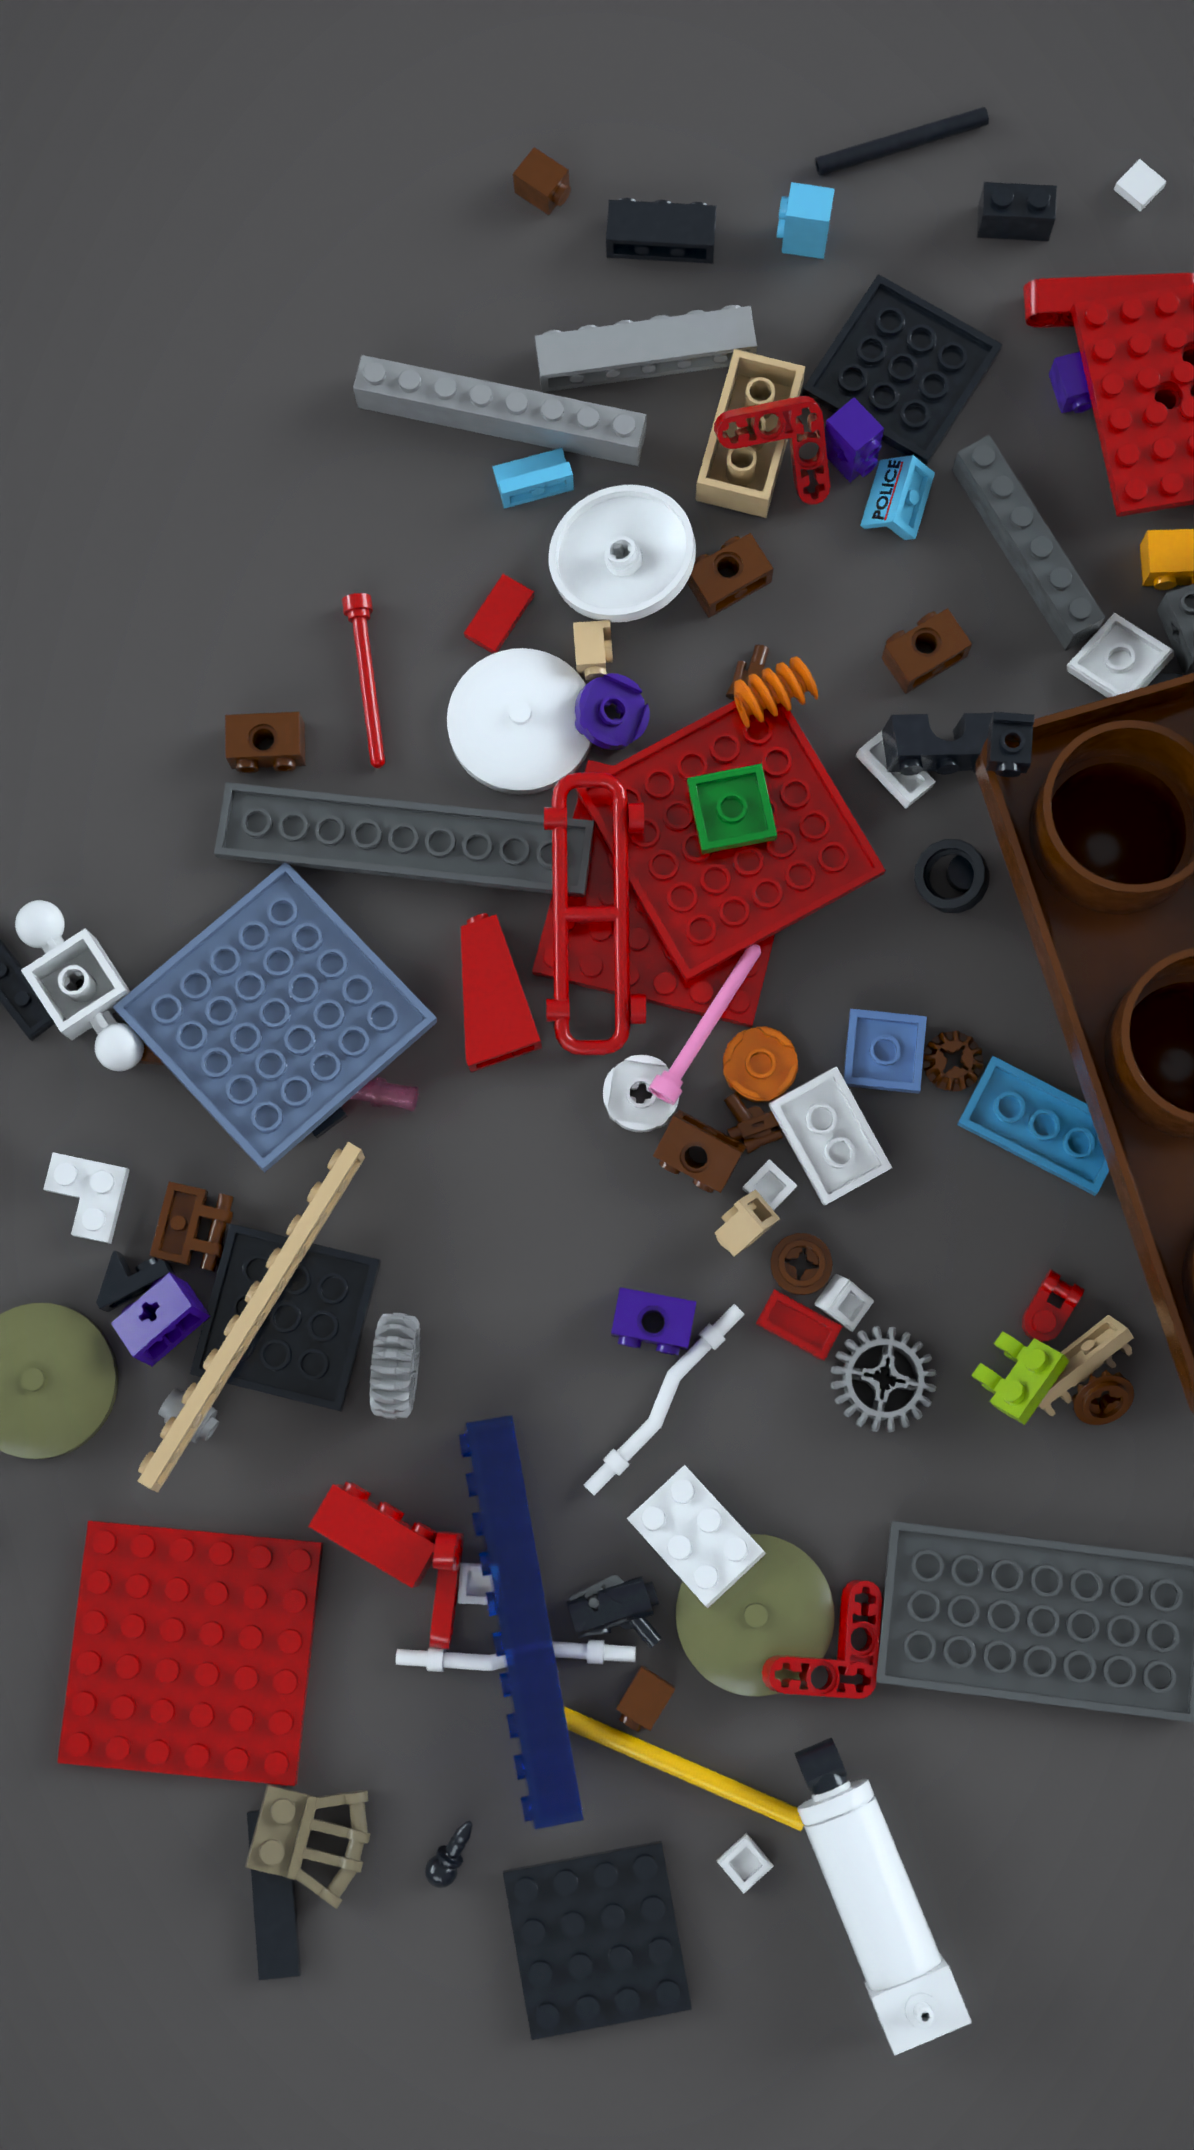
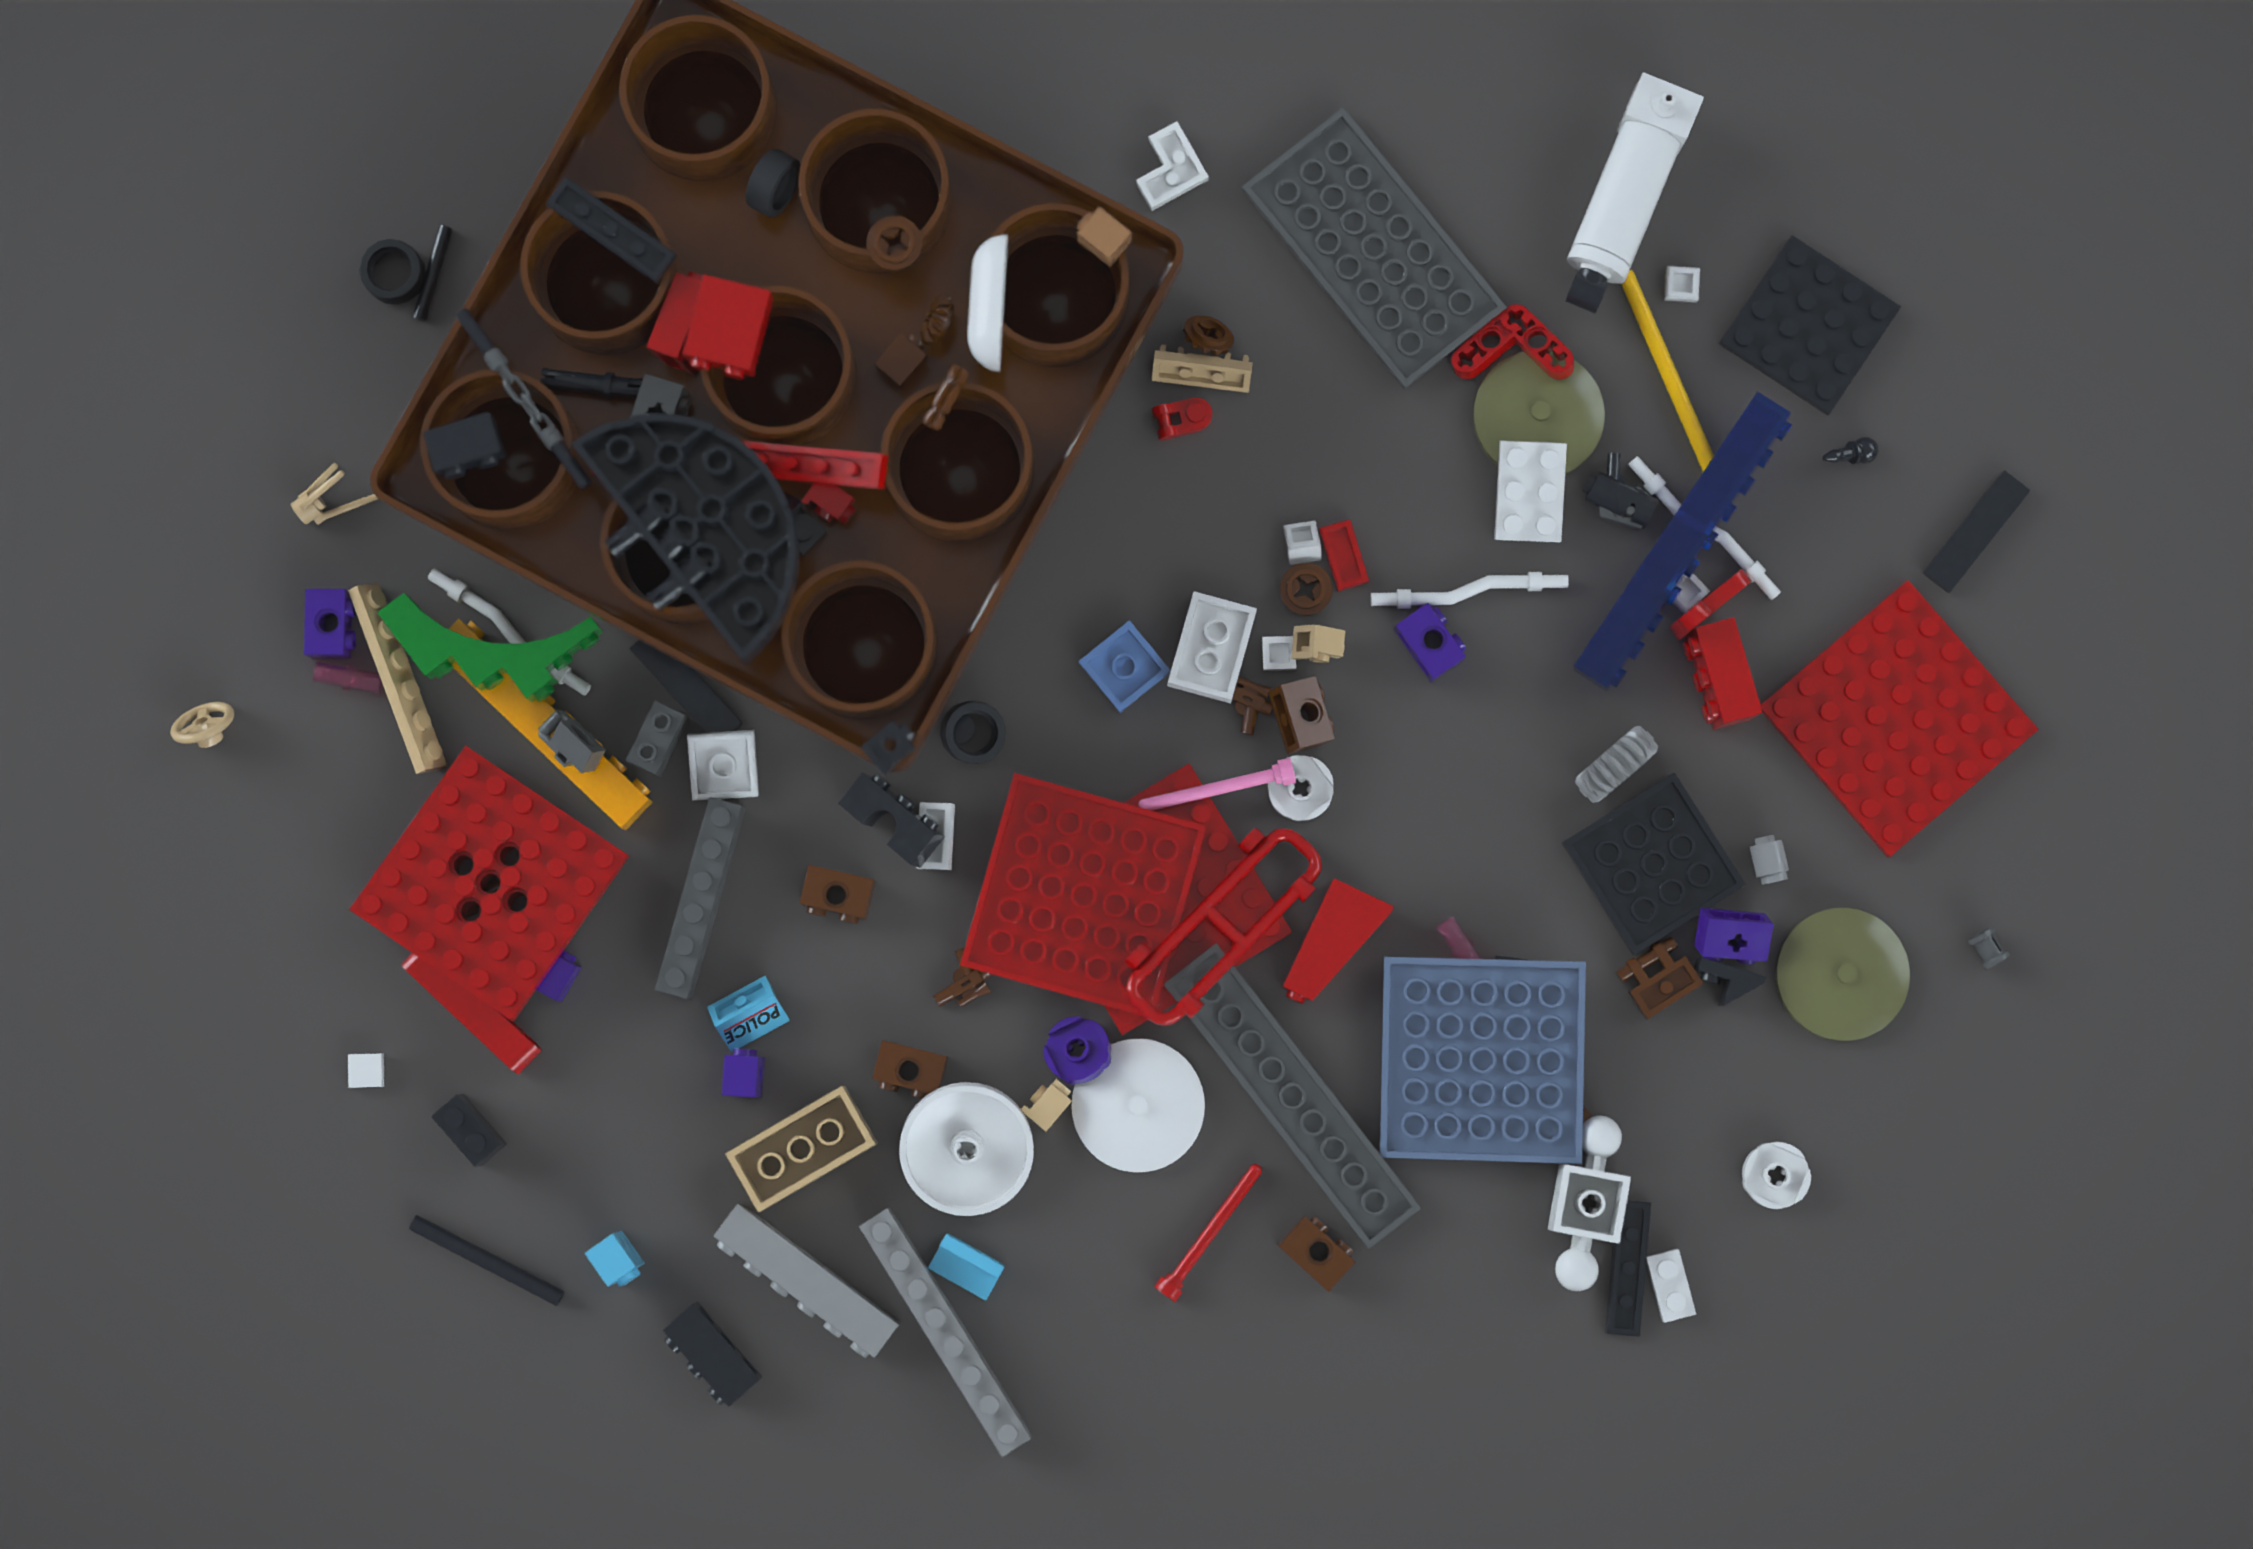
camera: 140 degrees left, 5 degrees up
white plate [43,1152,130,1244] -> none
tan plate [138,1142,365,1492] -> none
dark tan plate [245,1784,371,1909] -> none
red tile [464,574,534,654] -> none
reddish brown brick [513,147,571,215] -> none
reddish brown brick [616,1665,675,1732] -> none
green plate [687,763,777,854] -> none
red beam [714,396,830,505] -> none
orange tile [723,1026,799,1103] -> none
orange piece [734,656,819,728] -> none
black plate [802,274,1003,466] -> none
light grey gear [830,1326,937,1433] -> none
reddish brown gear [923,1030,984,1092] -> none
dark azure plate [957,1056,1109,1196] -> none
lime plate [971,1331,1069,1425] -> none

